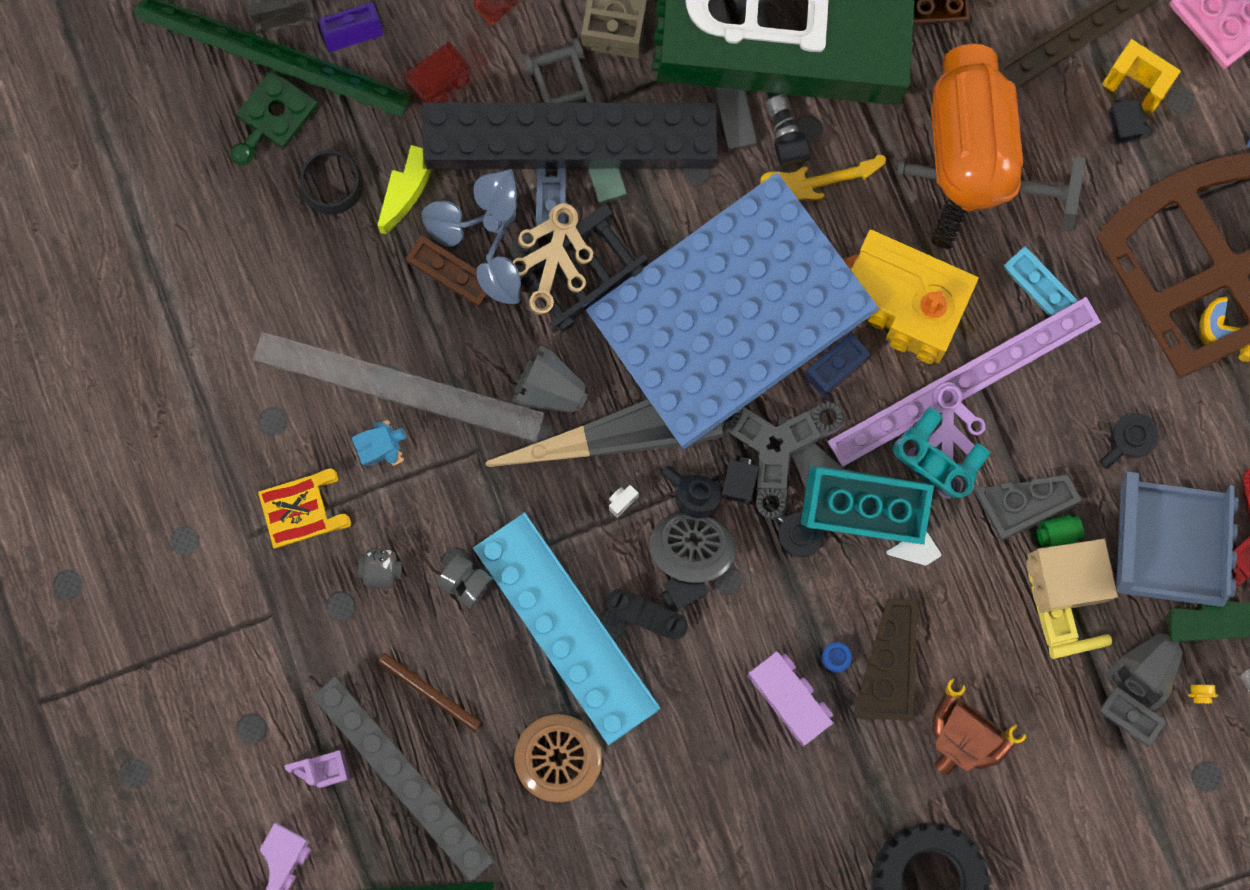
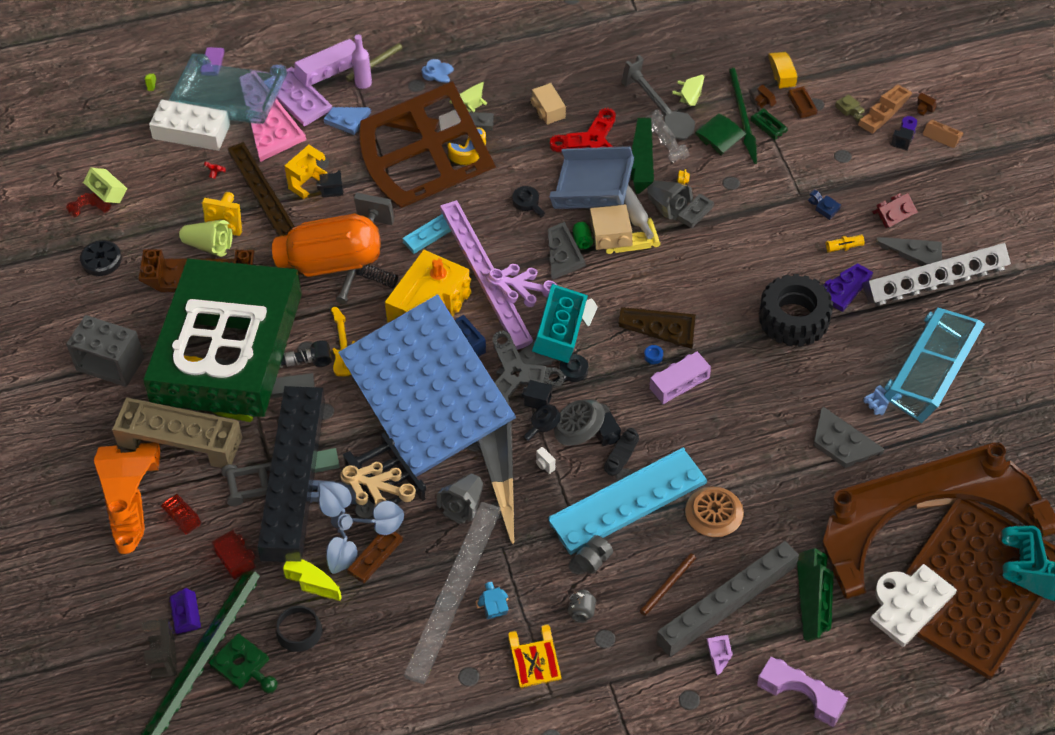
camera: 85 degrees left, 25 degrees down
teal piece [893,407,991,498] -> none
copper torso [932,679,1026,775] -> none
none -> light grey piece [623,186,654,239]

